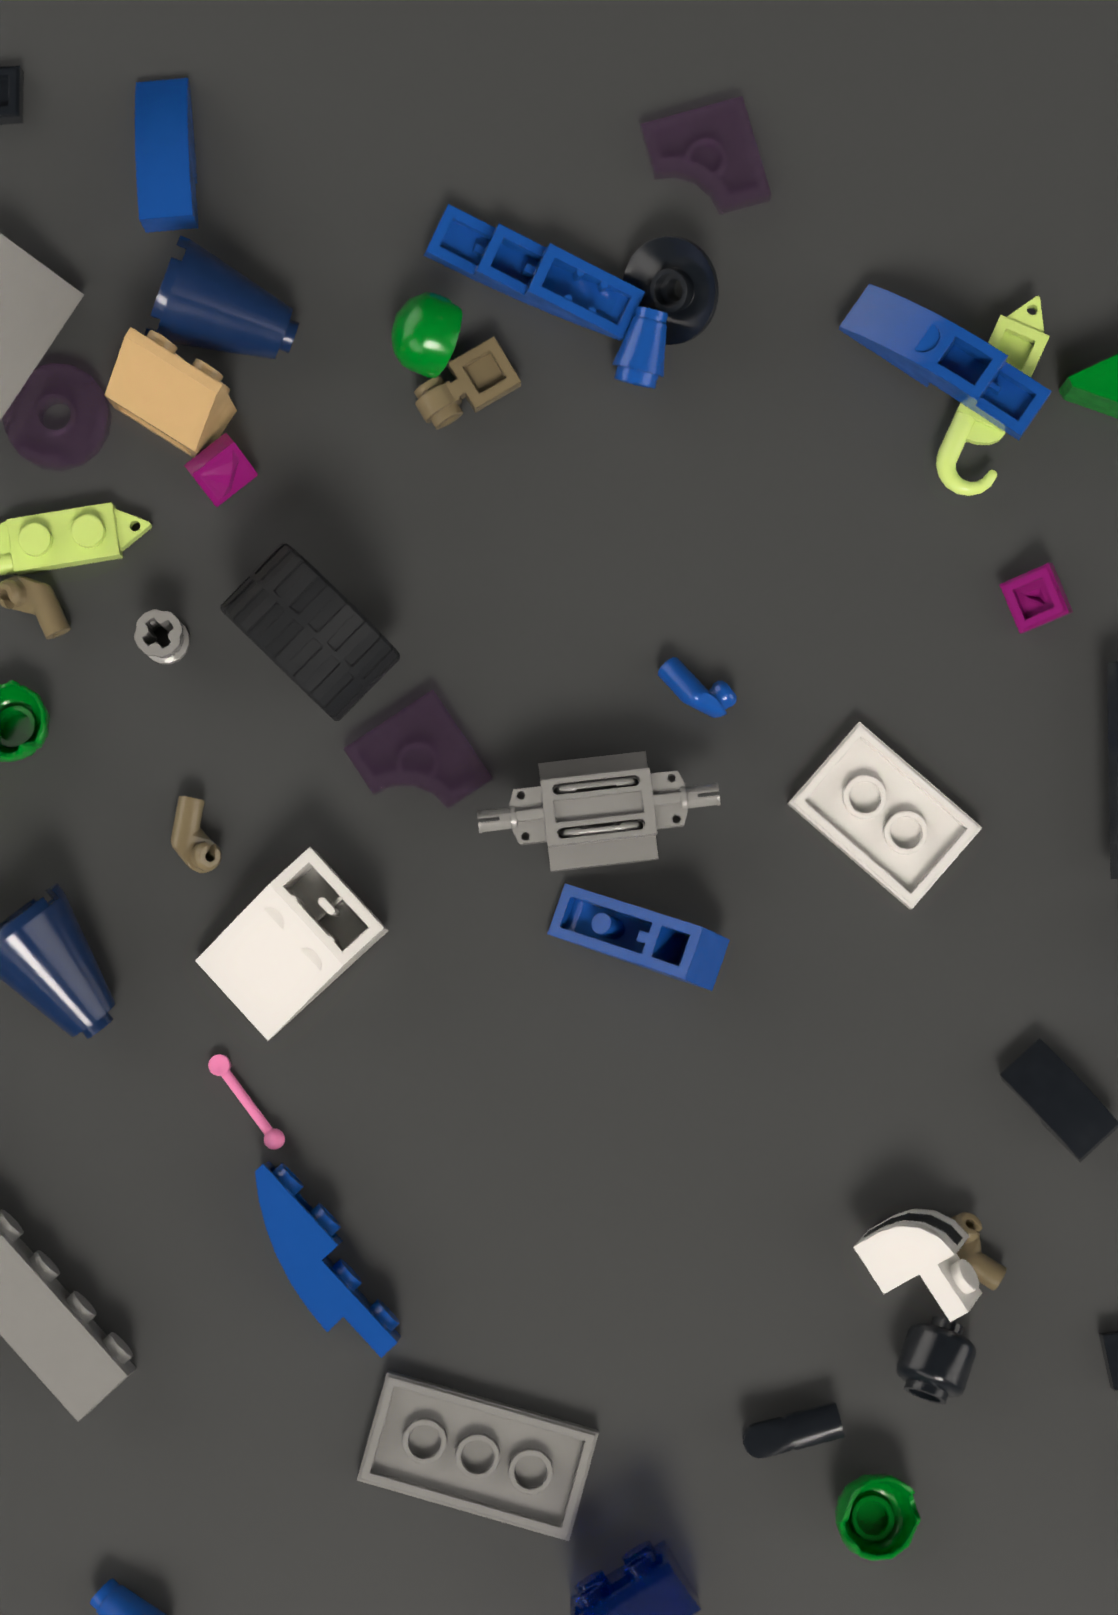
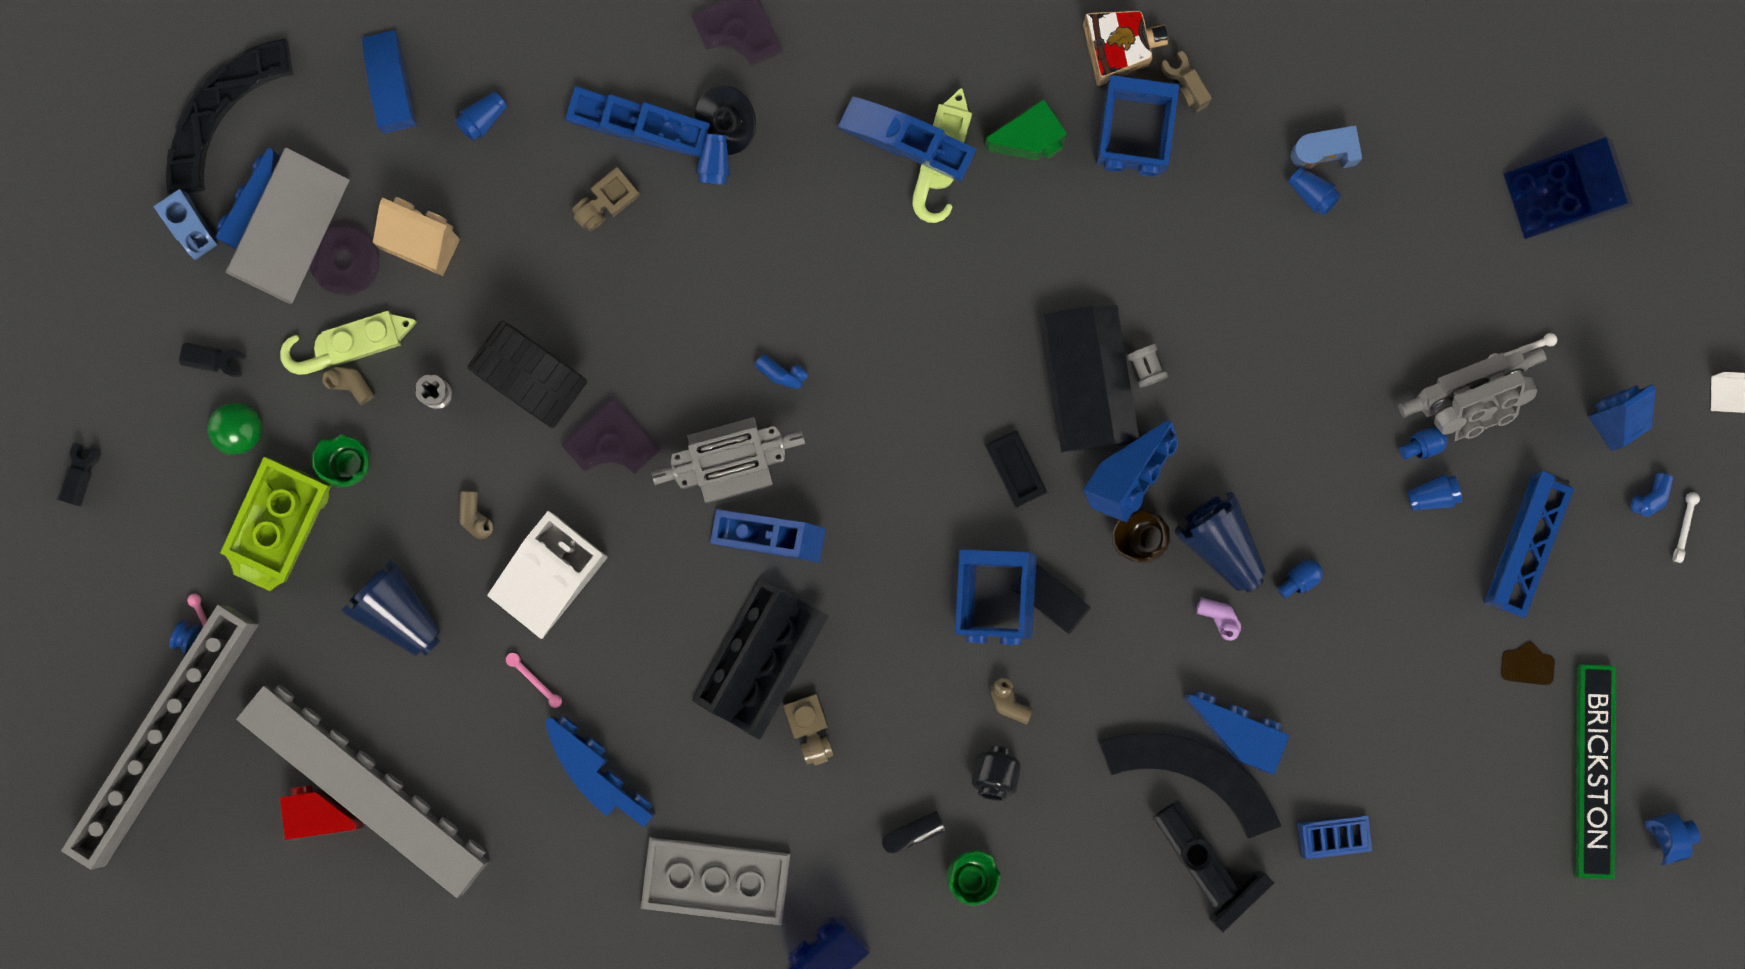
camera: 15 degrees left, 0 degrees up
dark blue cone [144,235,300,359] -> none
magenta tile [184,433,258,507] -> none
green hair [391,292,463,379] -> none
white tile [788,722,983,910] -> none
white brick [854,1208,982,1322] -> none
magenta tile [999,563,1073,634] -> none
none -> blue cone [455,92,507,141]
none -> black slope [692,578,829,740]
none -> dark tan plate [783,694,834,766]
none -> blue window [955,550,1037,645]
none -> black tile [985,430,1047,508]

